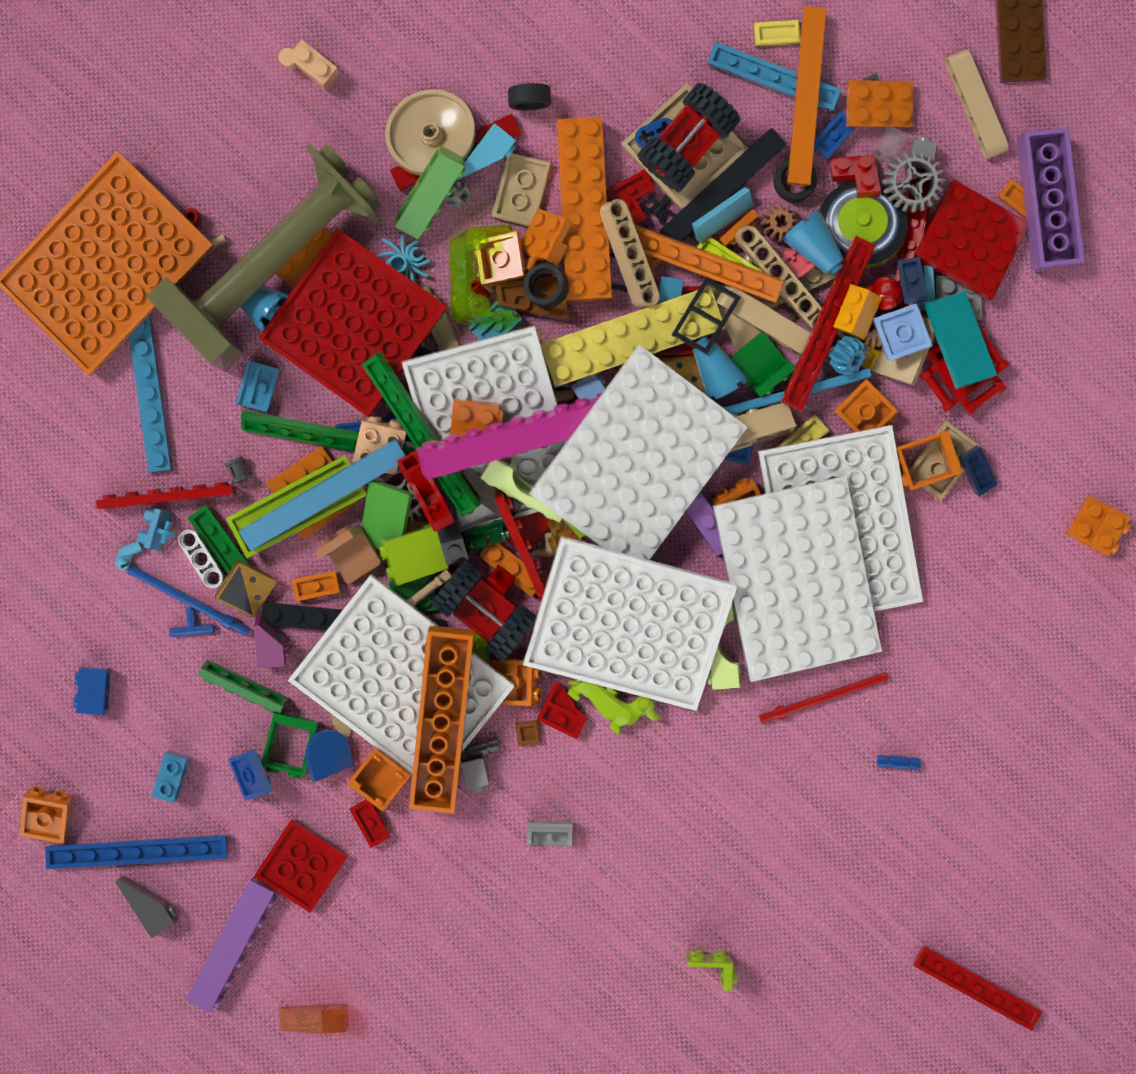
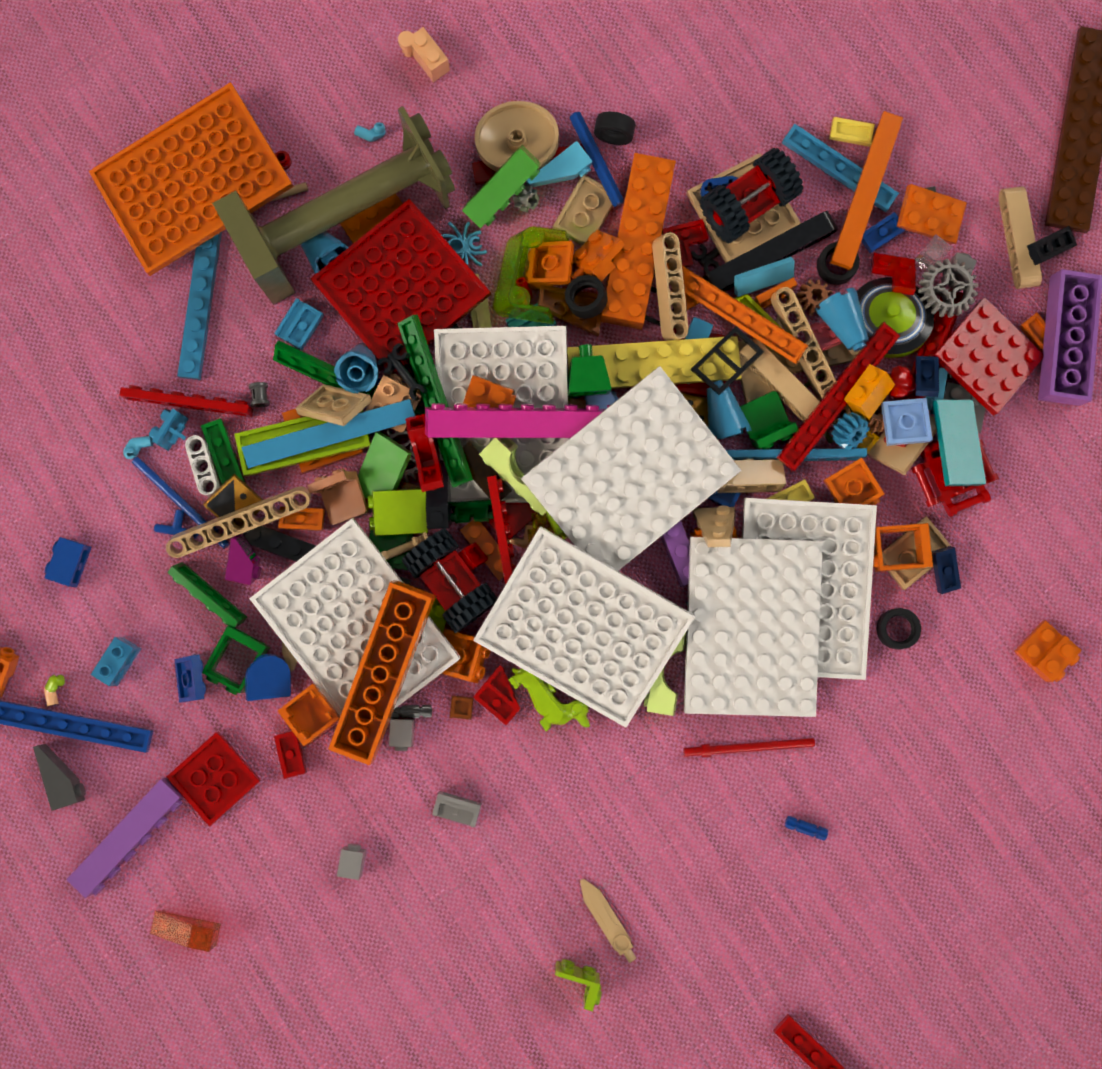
camera: 15 degrees right, 5 degrees down
none -> arm [44,675,65,707]
none -> tan beam [166,486,311,558]
none -> tan tile [295,384,372,426]
none -> dark azure cone [334,343,378,393]
none -> light grey brick [337,844,366,880]
none -> medium azure arm [354,122,386,142]
none -> black bar [377,343,428,401]
none -> green torso [568,344,611,397]
none -> blue axle [570,112,624,207]
none -> tan piece [580,879,636,963]
none -> tan wing [692,505,736,547]
none -> black tyre [876,608,922,650]
none -> black plate [1027,226,1077,265]

